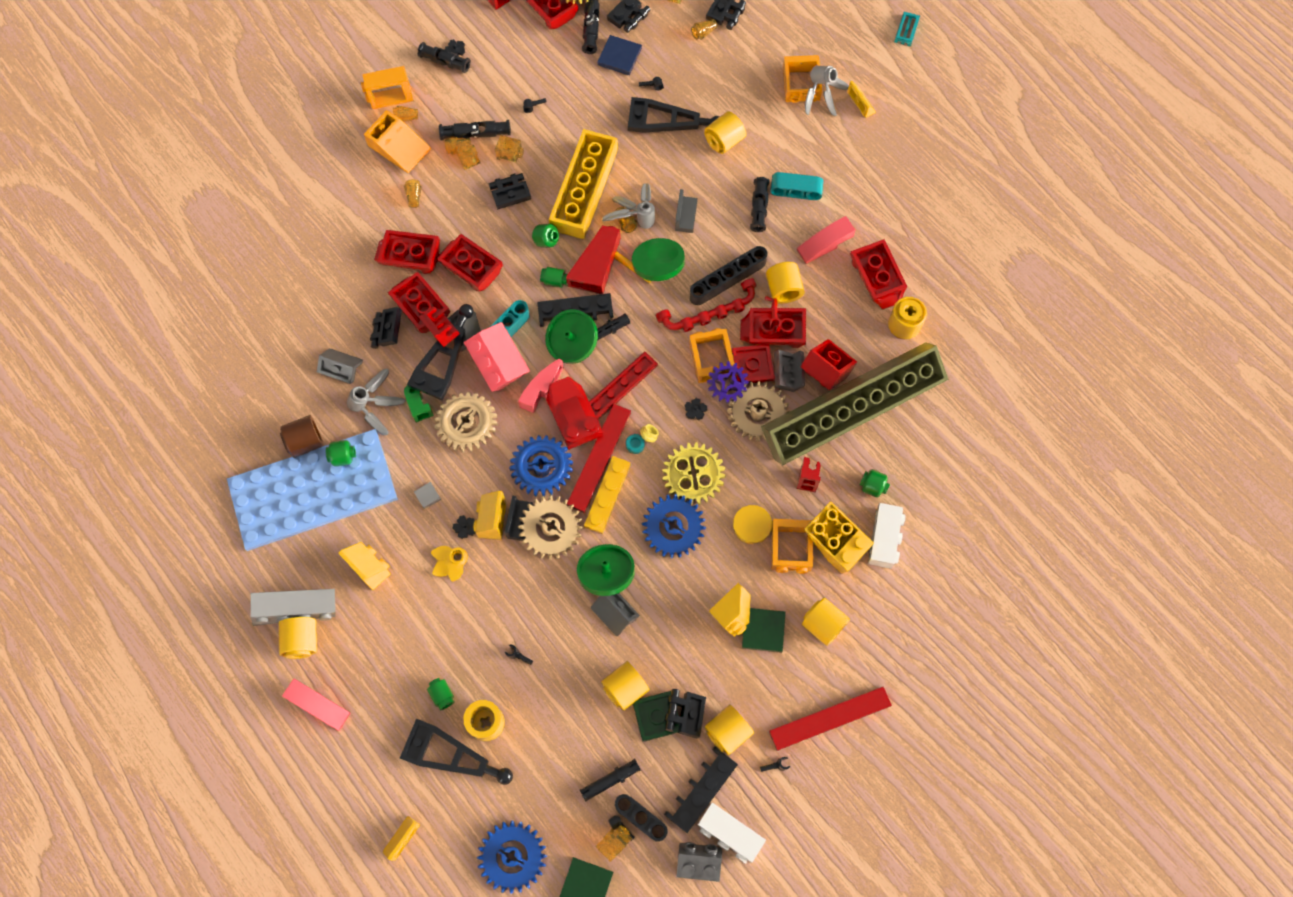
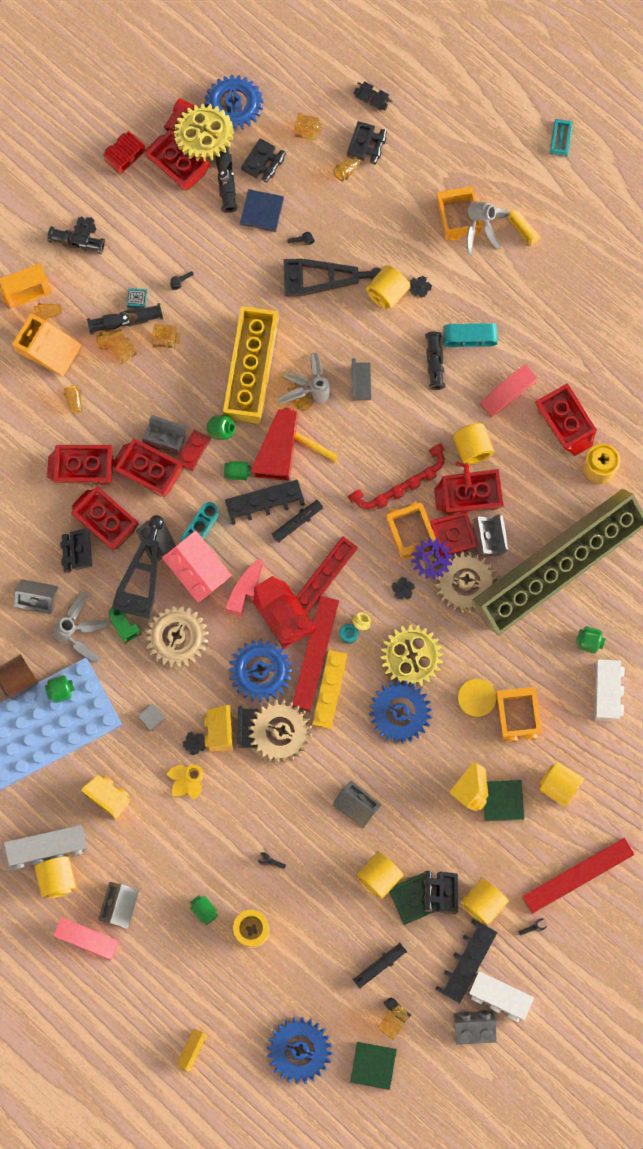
camera: 10 degrees left, 5 degrees up
black plate [400,719,513,785] -> none
red hinge [418,307,460,347] -> none
black plate [488,173,531,210] -> none
green piece [545,309,598,364] -> none
green piece [577,544,635,596] -> none
black beam [615,794,668,842] -> none
green piece [632,238,685,281] -> none
black beam [690,246,768,305] -> none
red hinge [797,457,821,493] -> none
red brick [800,339,857,390] -> none
yellow slope [804,501,874,574] -> none
none -> panel [98,882,139,928]
none -> tile [127,288,147,308]
none -> flat silver bracket [142,415,186,454]
none -> red plate [176,429,211,472]
none -> black plant [410,276,432,298]

